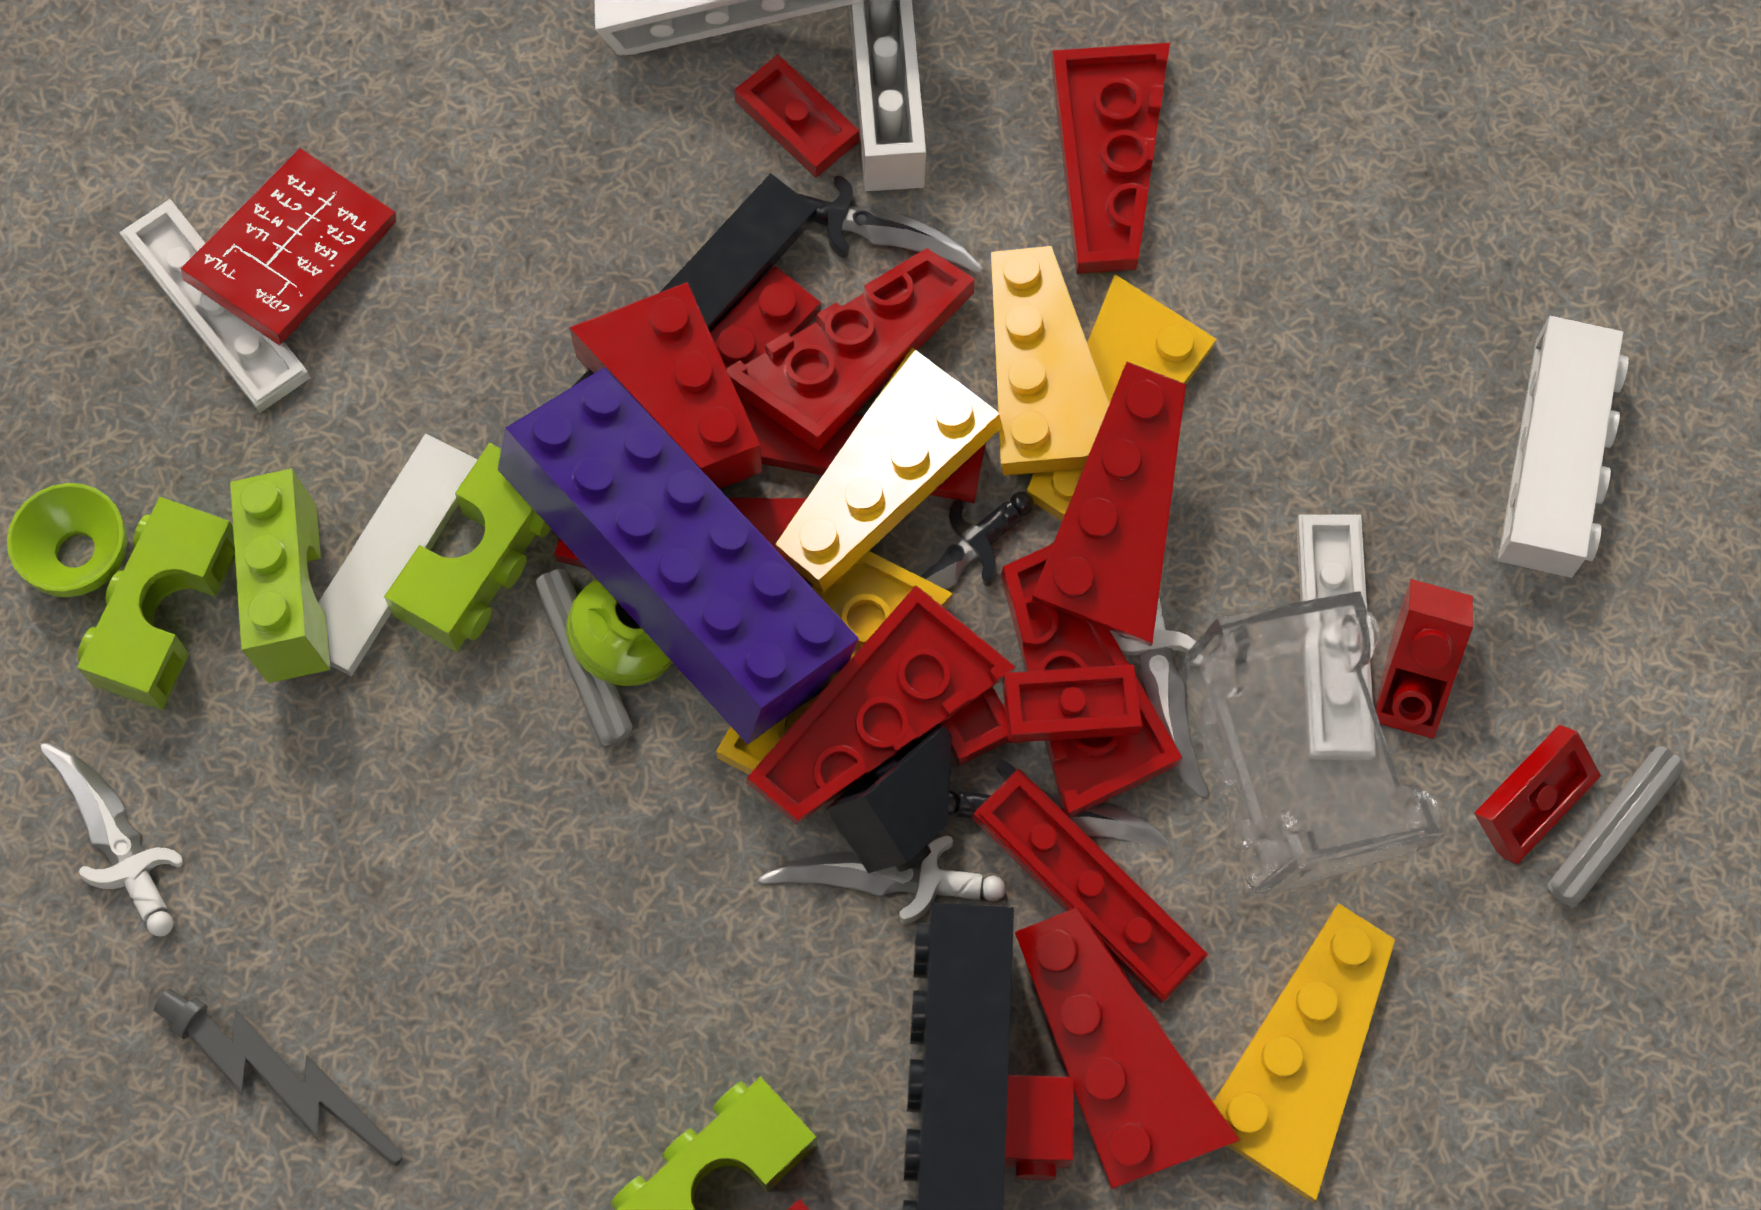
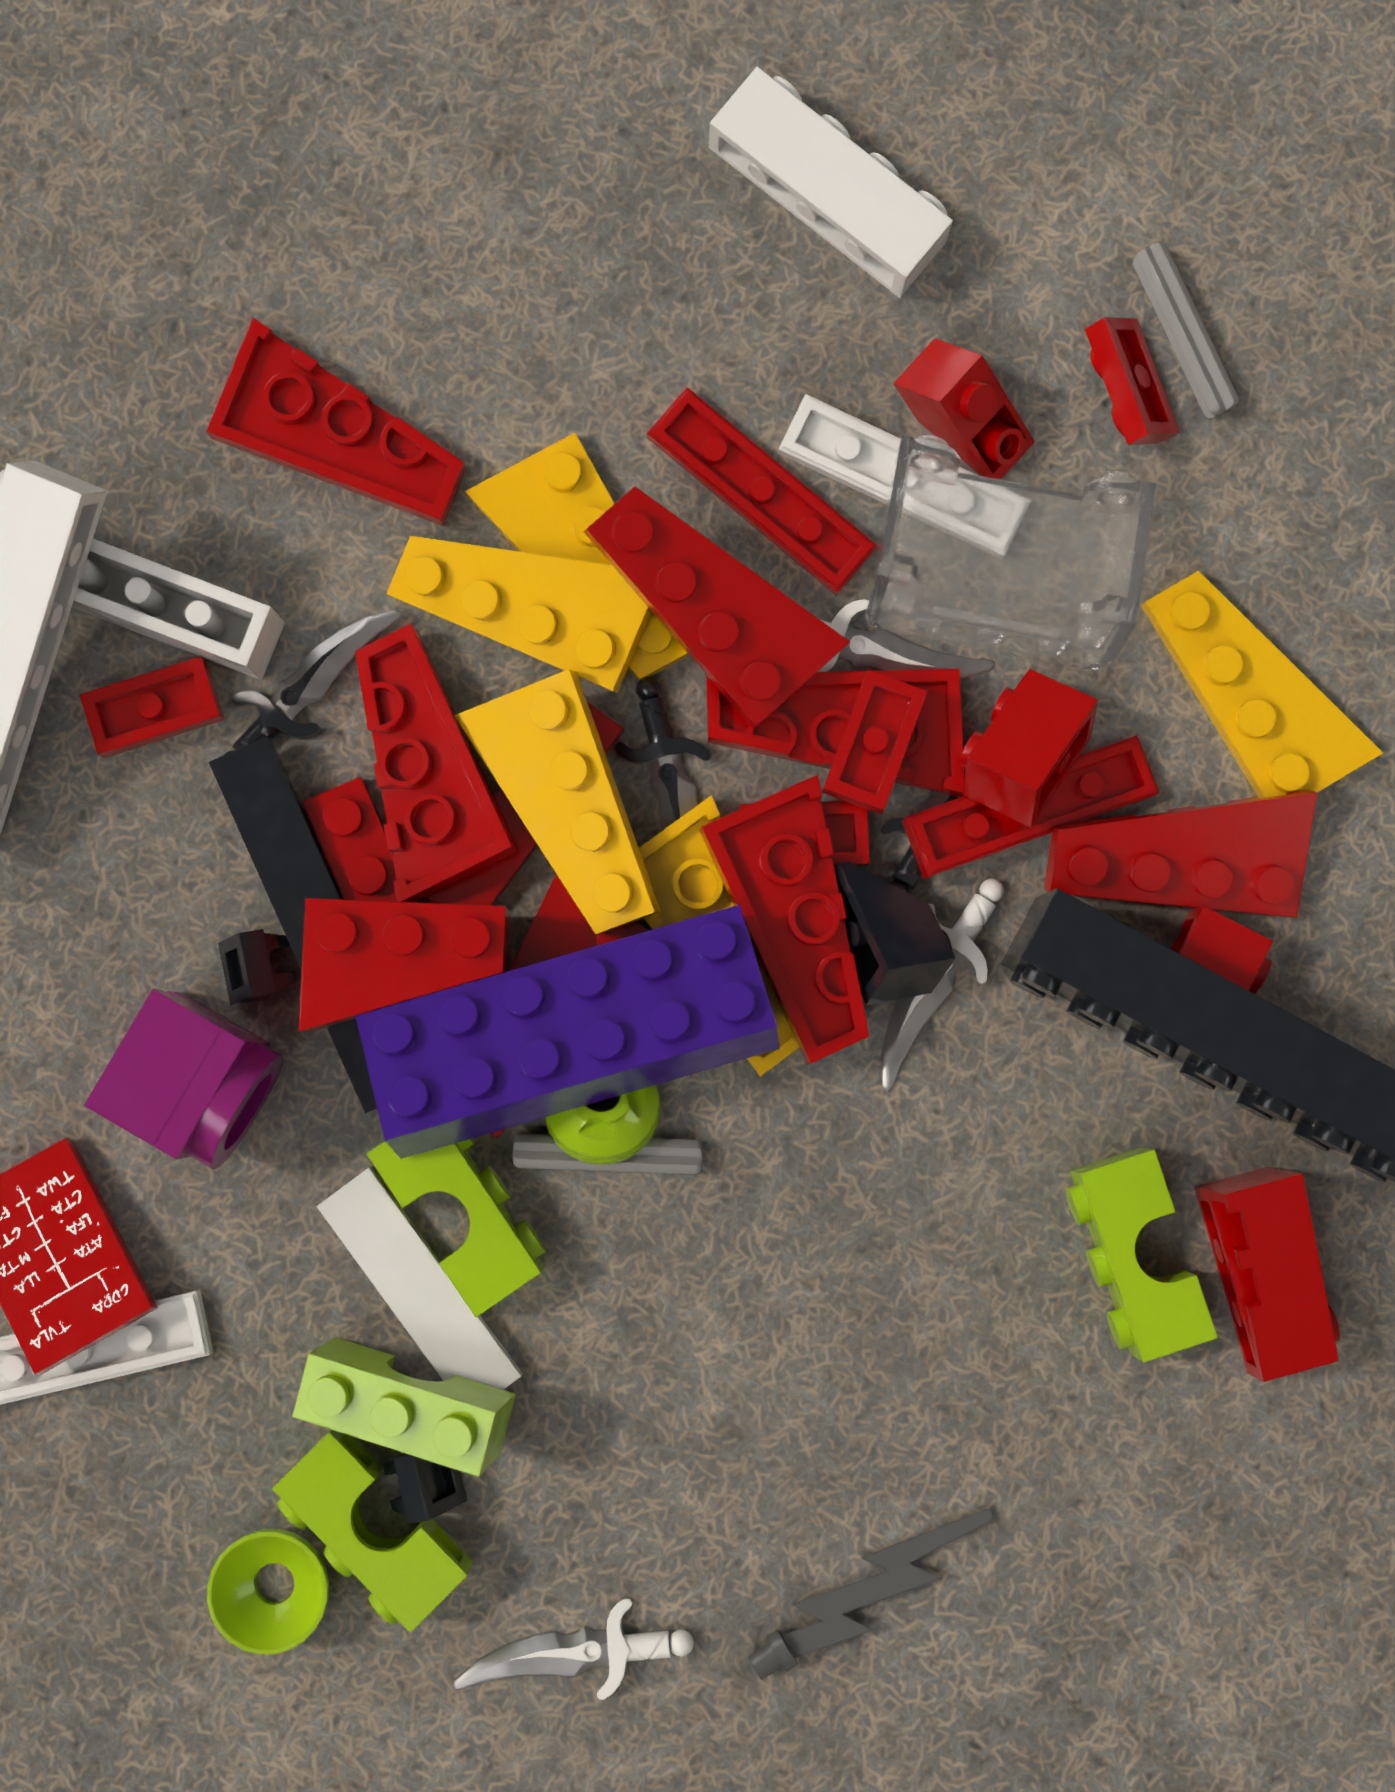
camera: 70 degrees left, 15 degrees up
none -> magenta piece [84,989,283,1170]
none -> black tile [218,929,297,1005]
none -> black tile [383,1453,467,1523]
none -> red tile [647,387,878,596]
none -> red brick [960,668,1098,828]

